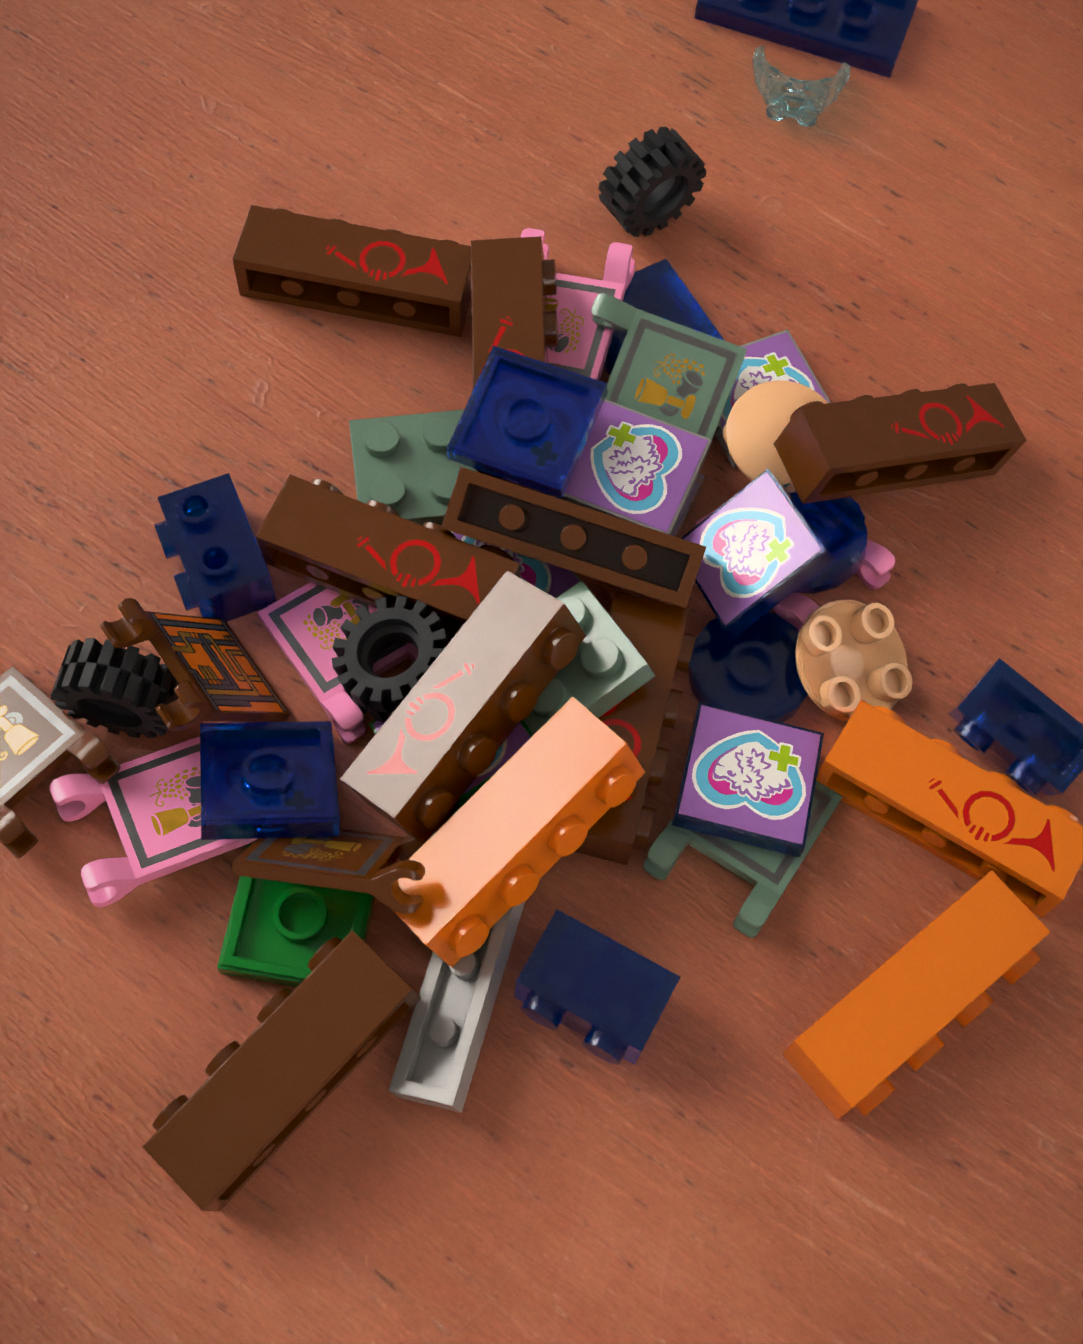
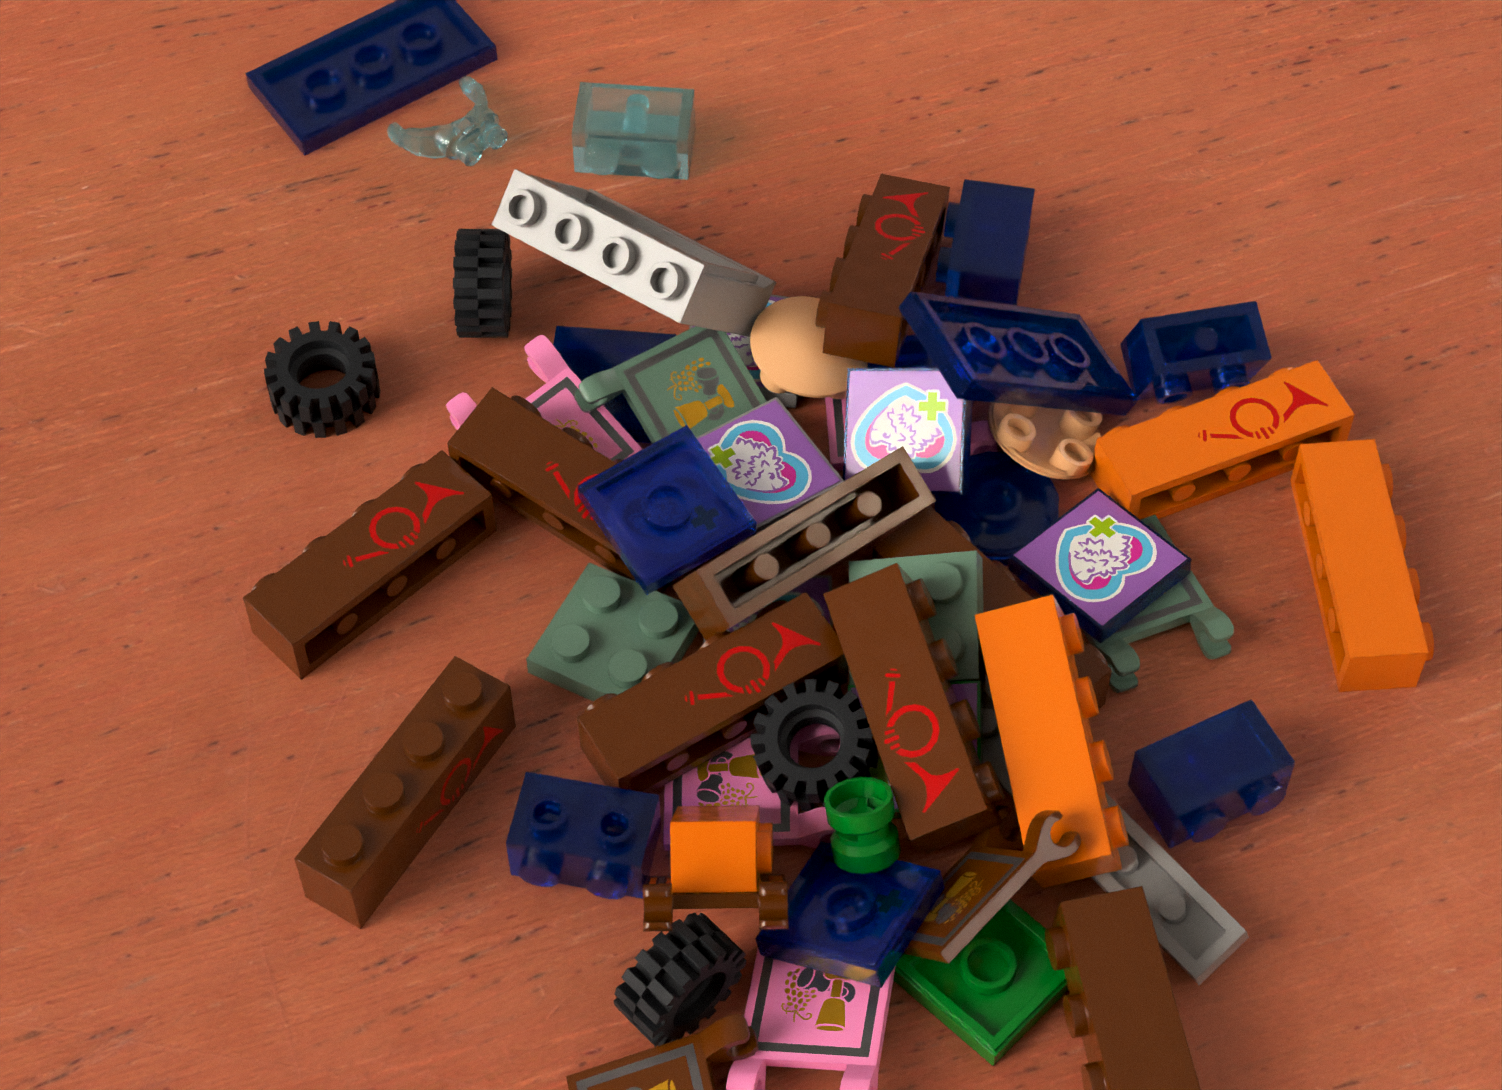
camera: 50 degrees left, 10 degrees down
none -> black tyre [264,321,380,438]
none -> reddish brown brick [294,656,516,929]
none -> light grey window [492,169,776,337]
none -> clear light blue brick [572,82,696,180]
none -> orange brick [670,805,773,893]
none -> green wheel [824,777,901,874]
none -> clear blue tile [898,292,1138,416]
none -> clear blue brick [935,179,1035,318]

